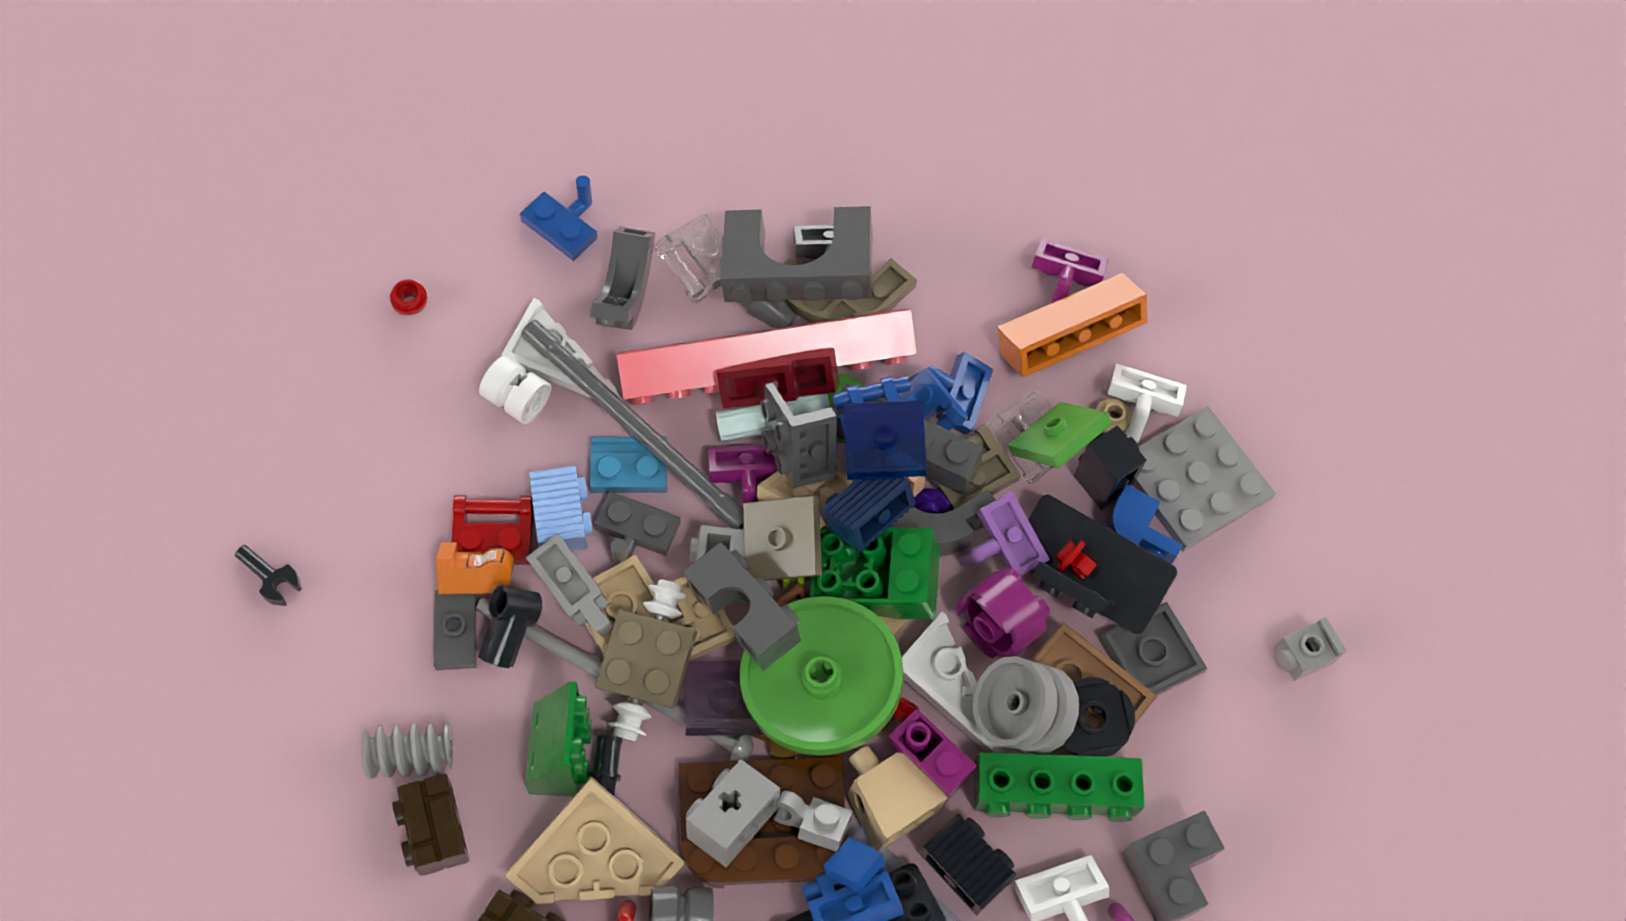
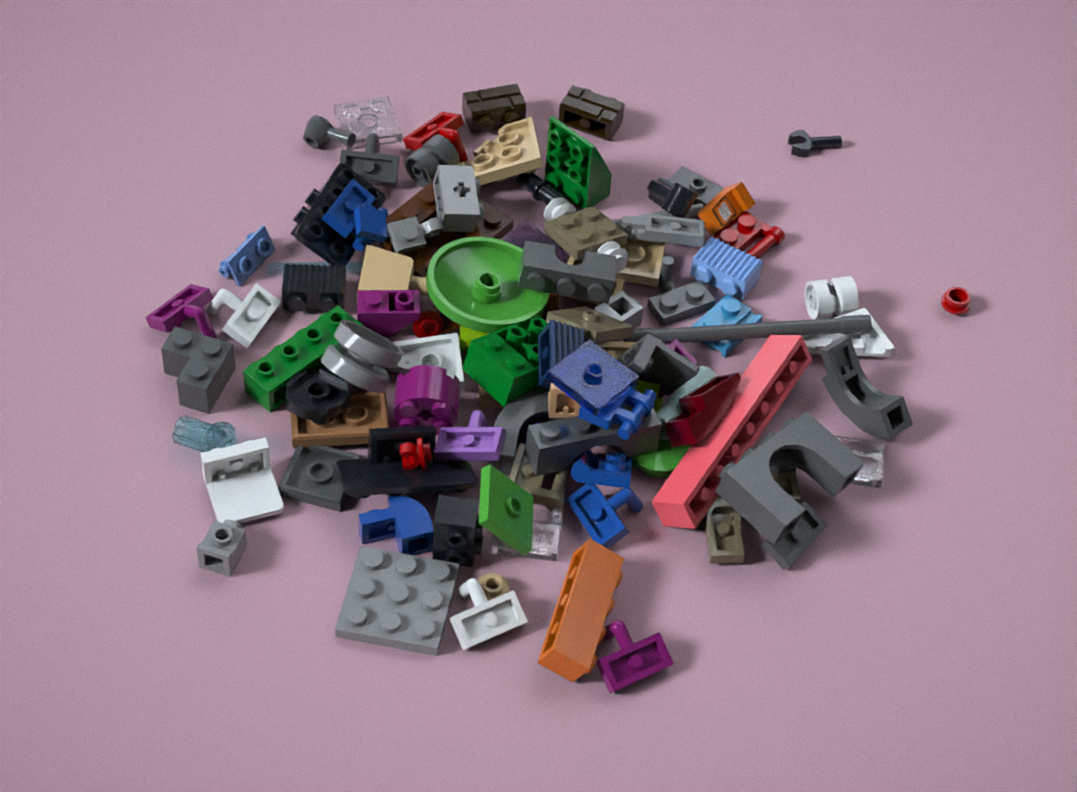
camera: 135 degrees right, 15 degrees down
light grey piece [362,722,453,779] -> none
blue plate [520,175,598,261] -> none
none -> clear light blue piece [172,416,238,452]
none -> white bracket [200,437,284,524]

